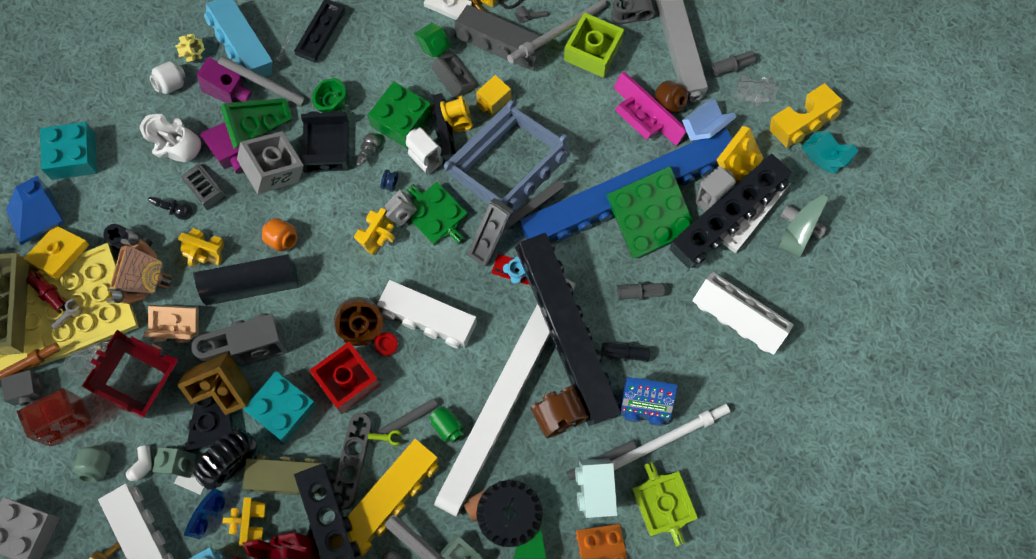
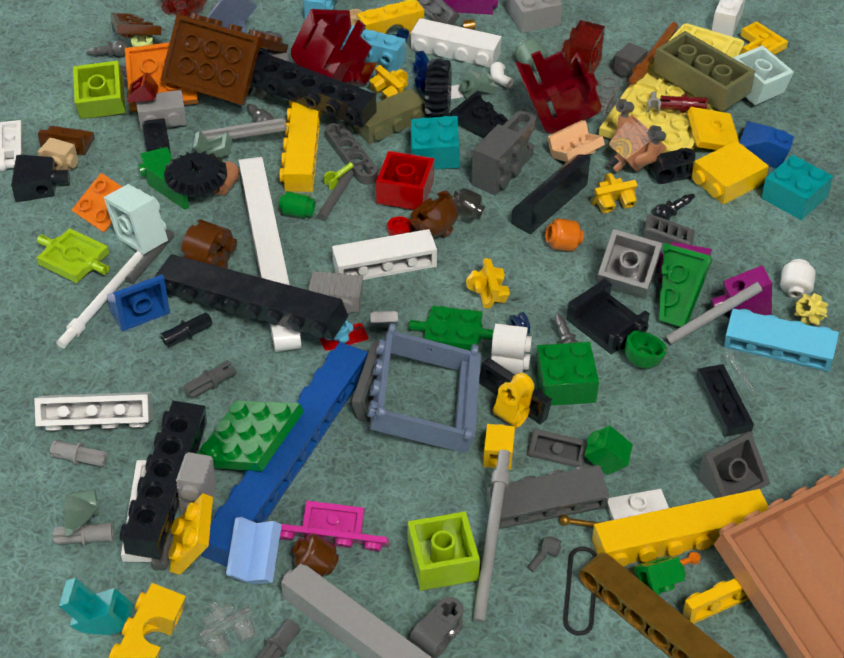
camera: 140 degrees right, 25 degrees down
white head [140,114,201,162] -> none
pearl gold brick [178,352,254,415] -> none
light grey bracket [384,190,417,226] -> none
none -> light grey axle [50,440,108,467]
none -> light grey brick [308,271,363,313]
none -> clear smoke head [452,188,485,224]
none -> yellow brick [691,140,769,204]

